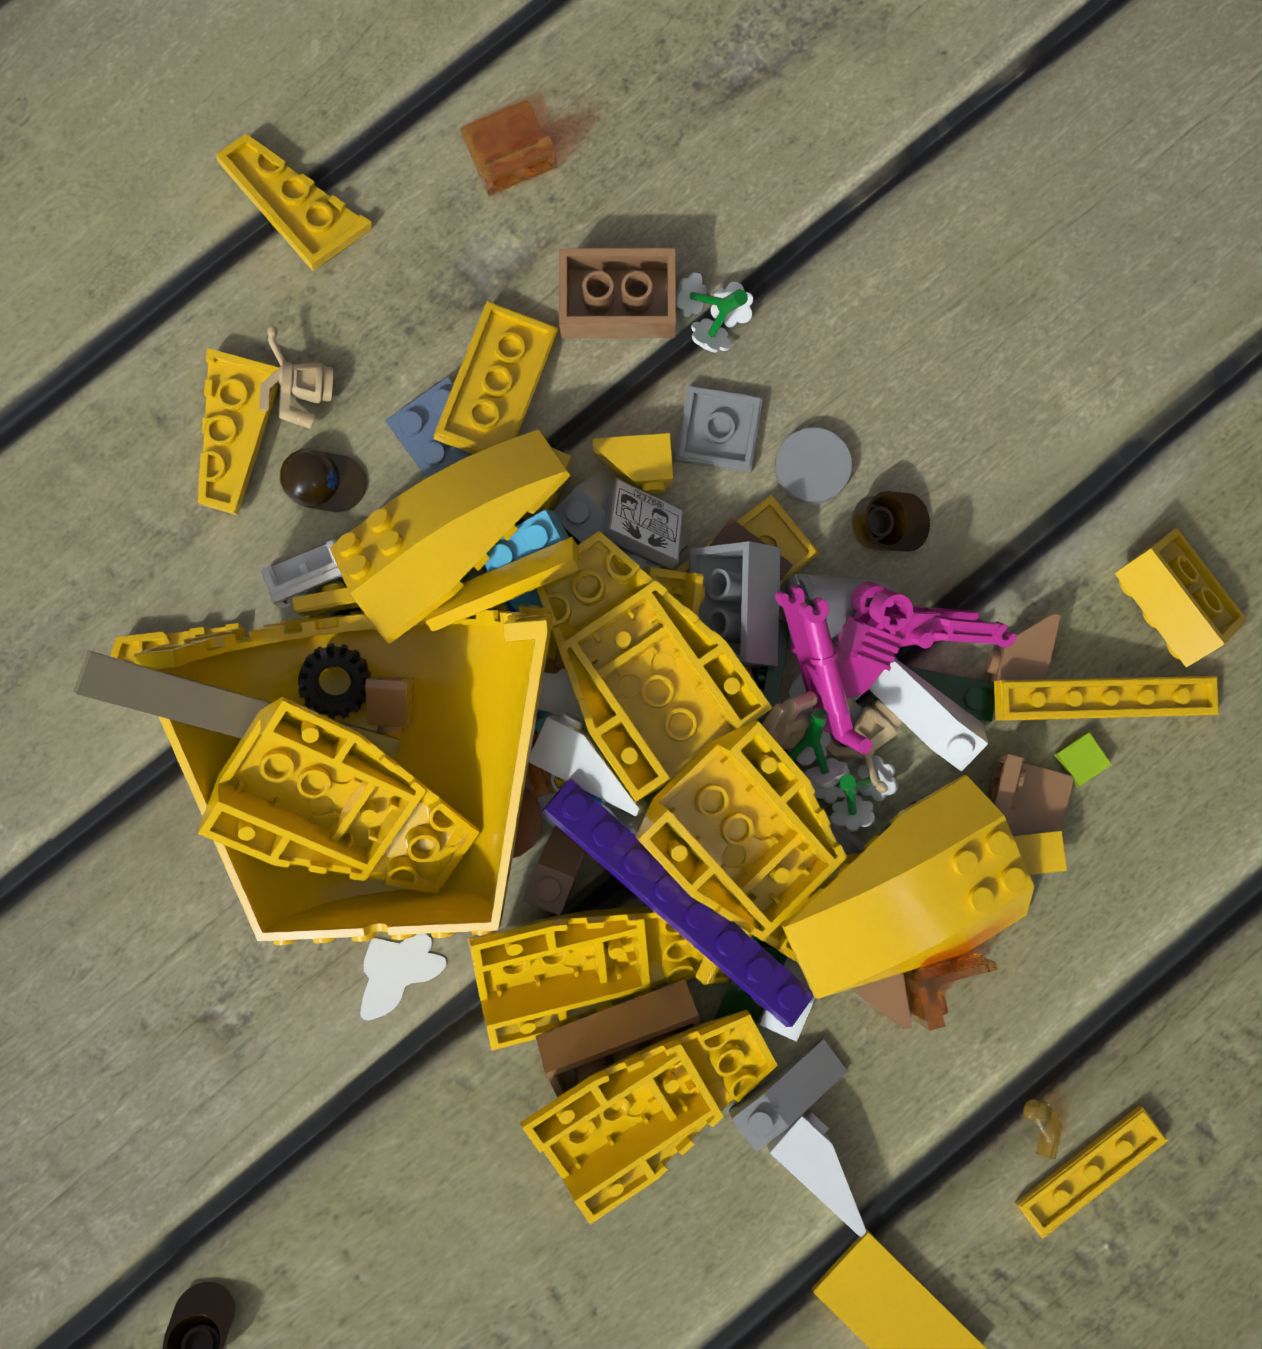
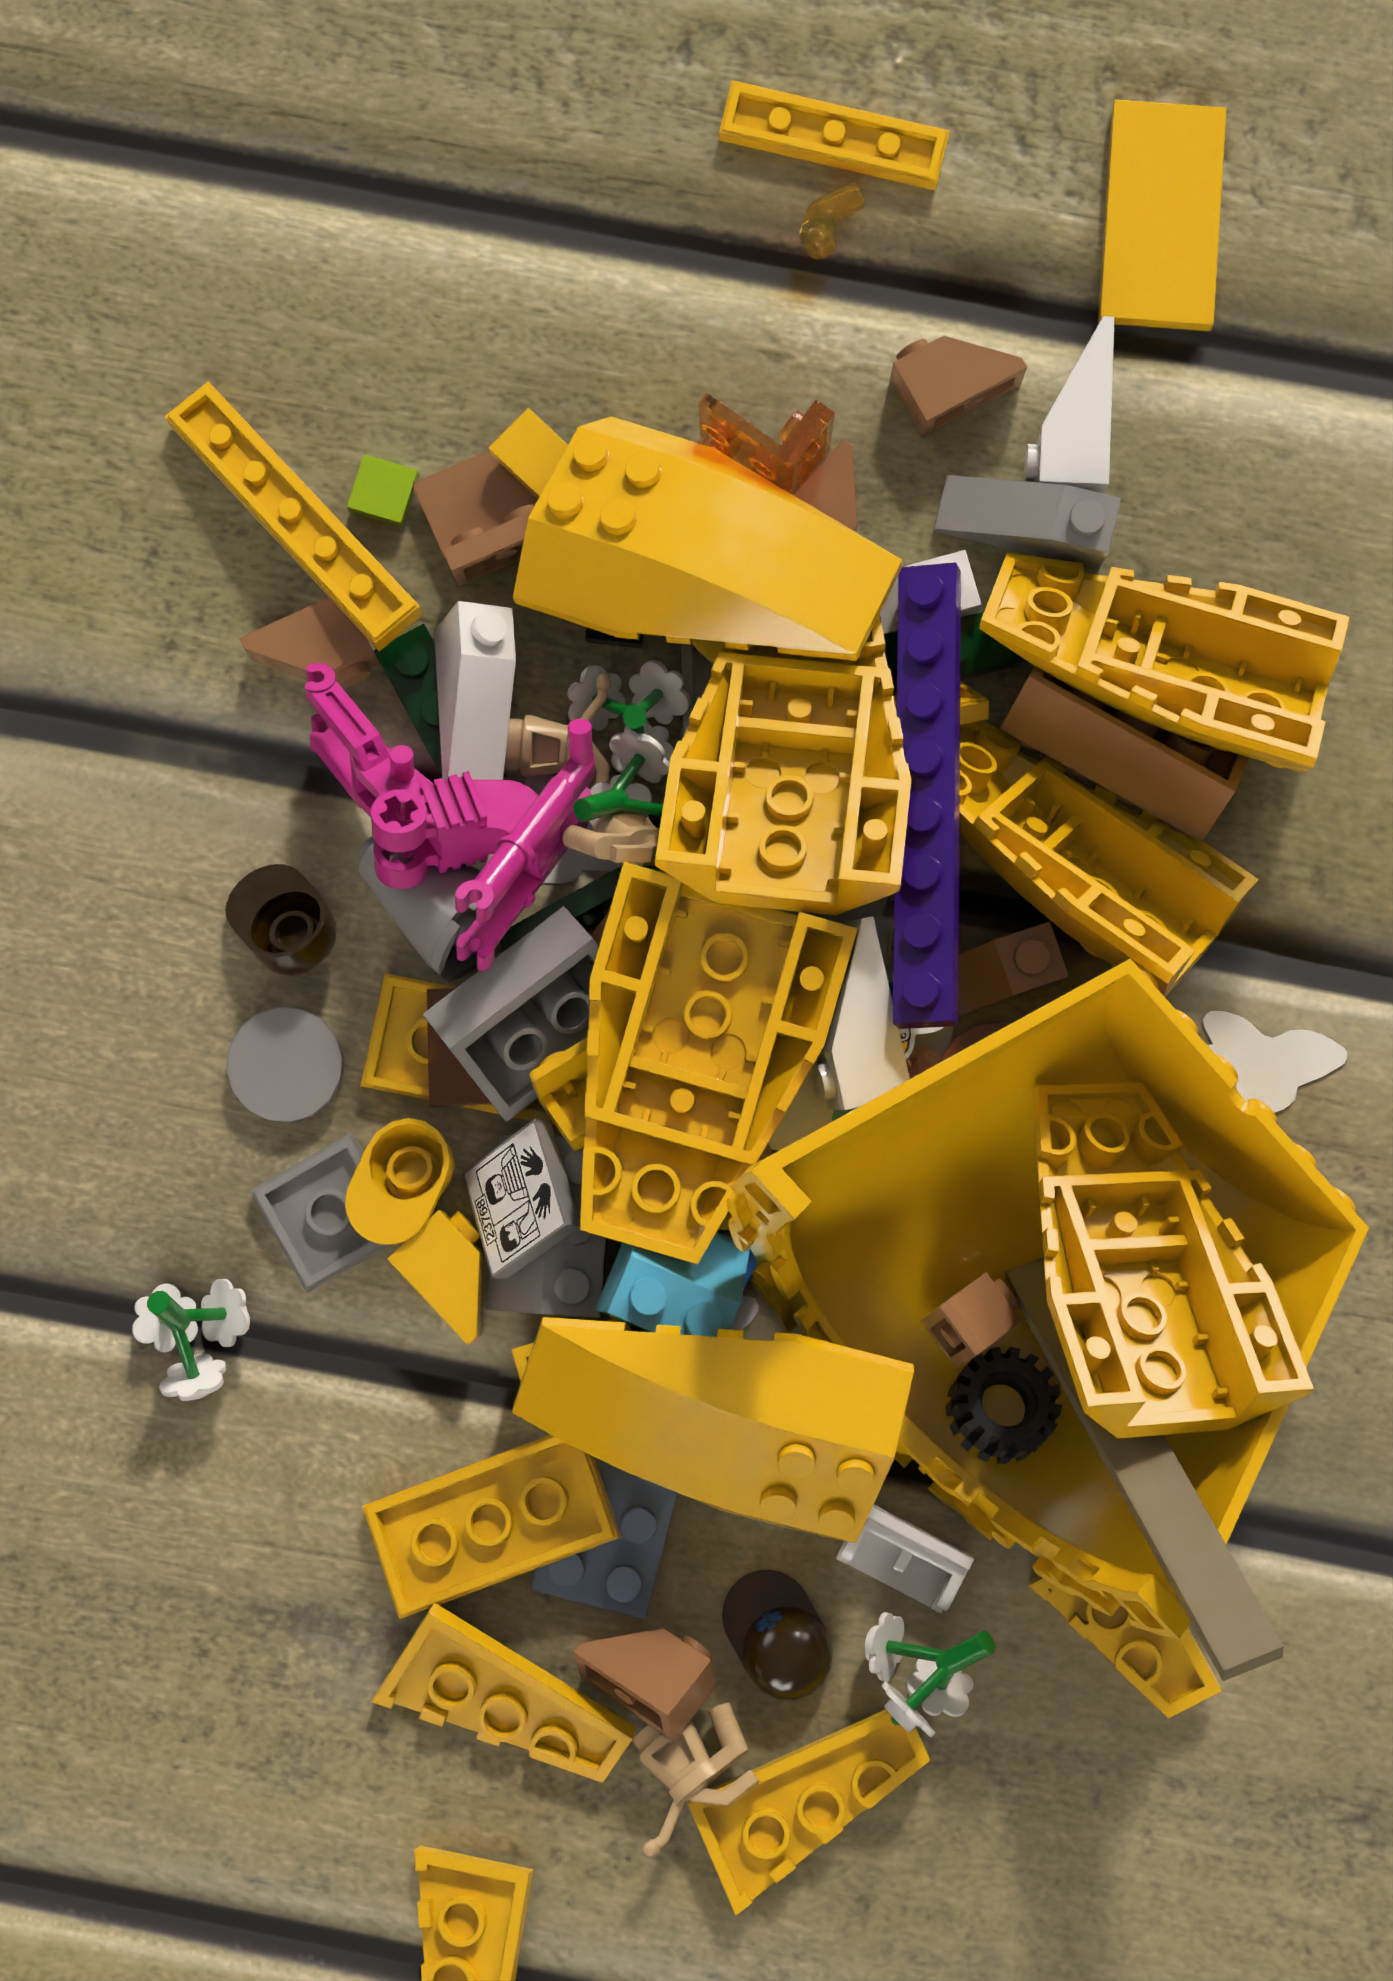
camera: 130 degrees left, 0 degrees up
yellow plate [292,583,360,618] -> none
yellow tile [425,537,580,631] -> none
clear orange bracket [460,101,558,197] -> none
medium nougat brick [559,248,676,339] -> none
yellow slope [1114,527,1247,667] -> none
none -> yellow cap [345,1118,455,1245]
none -> yellow wing [372,1602,636,1783]
none -> medium nougat slope [573,1628,717,1741]
none -> white plant [864,1612,996,1737]
none -> medium nougat slope [890,335,1027,438]

